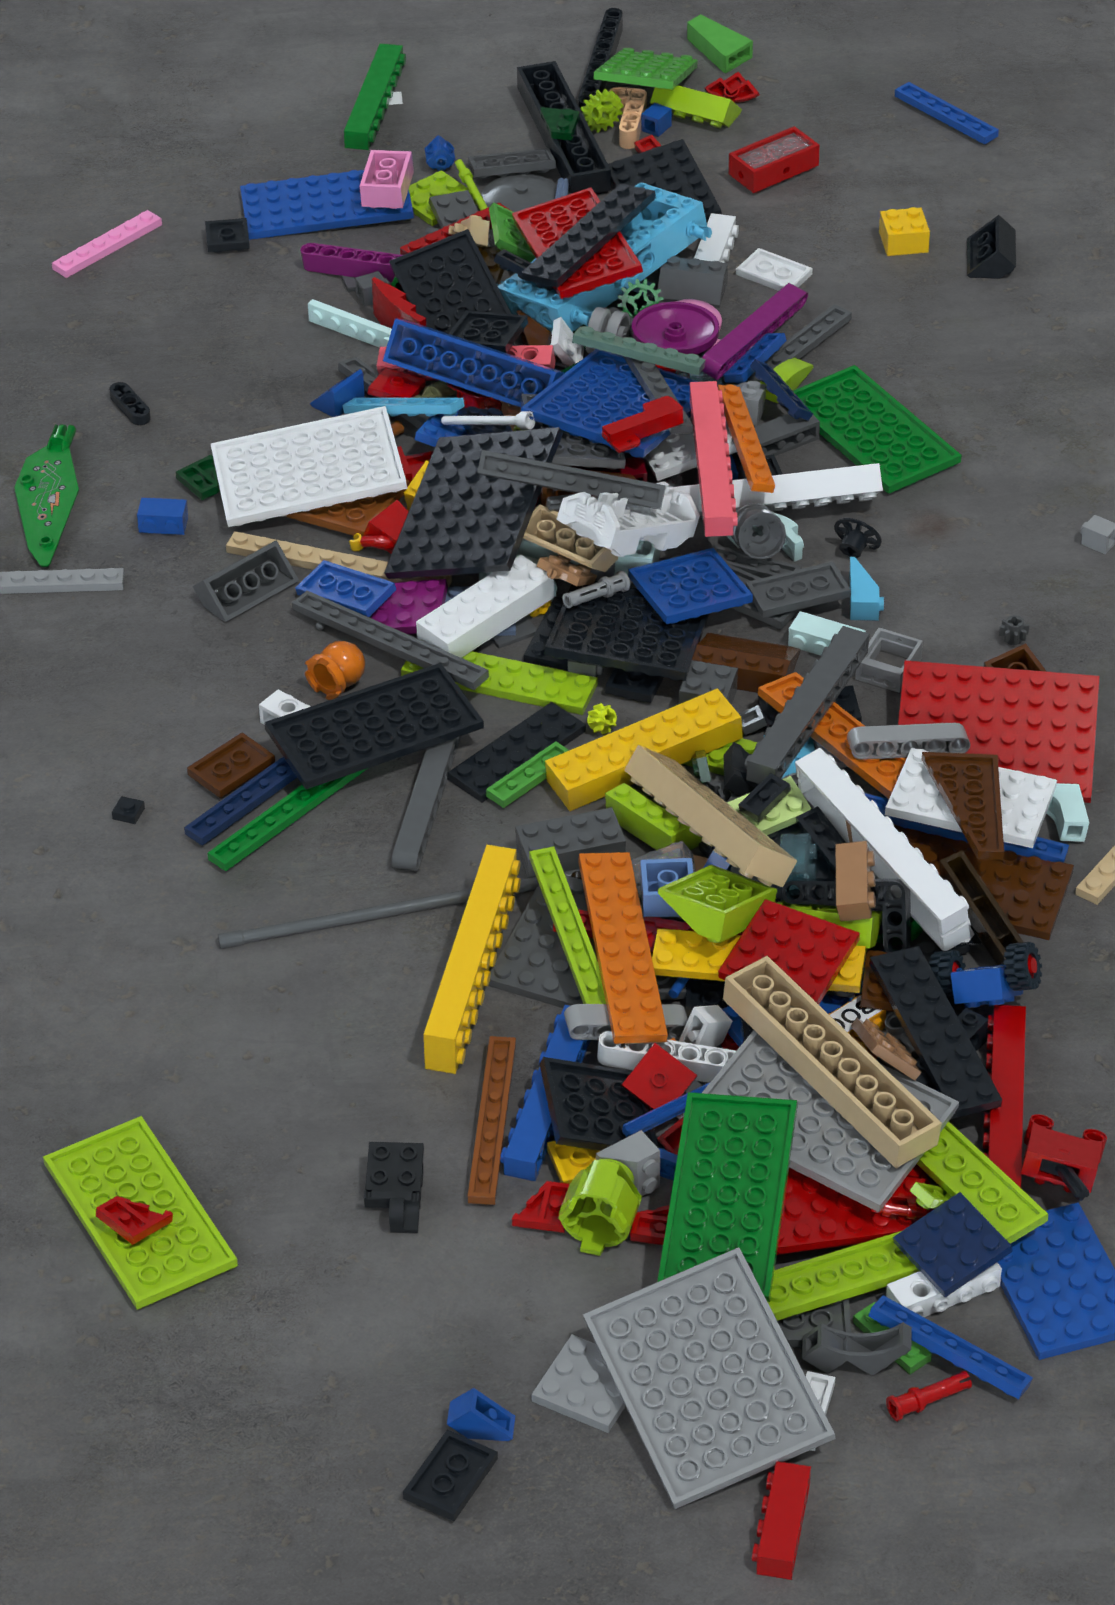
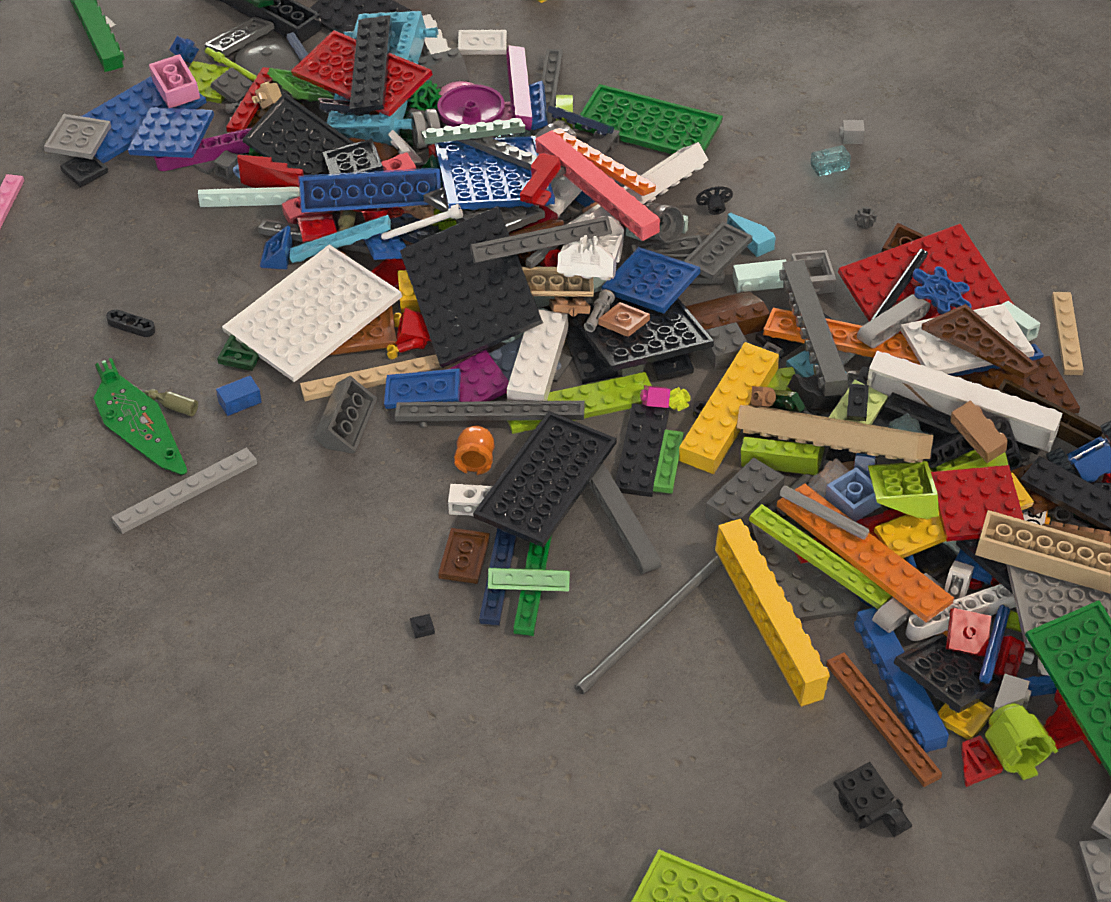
camera: 35 degrees left, 5 degrees up
none -> light grey plate [44,114,111,159]
none -> blue plate [128,107,214,158]
none -> olive wheel [144,389,198,417]
none -> plate [488,568,570,591]
none -> nougat plate [598,302,650,337]
none -> dark pink brick [640,385,671,408]
none -> medium nougat plate [751,386,776,407]
none -> light grey axle [779,486,869,539]
none -> clear light blue brick [811,145,851,176]
none -> black axle [871,249,928,320]
none -> blue plate [913,266,972,314]

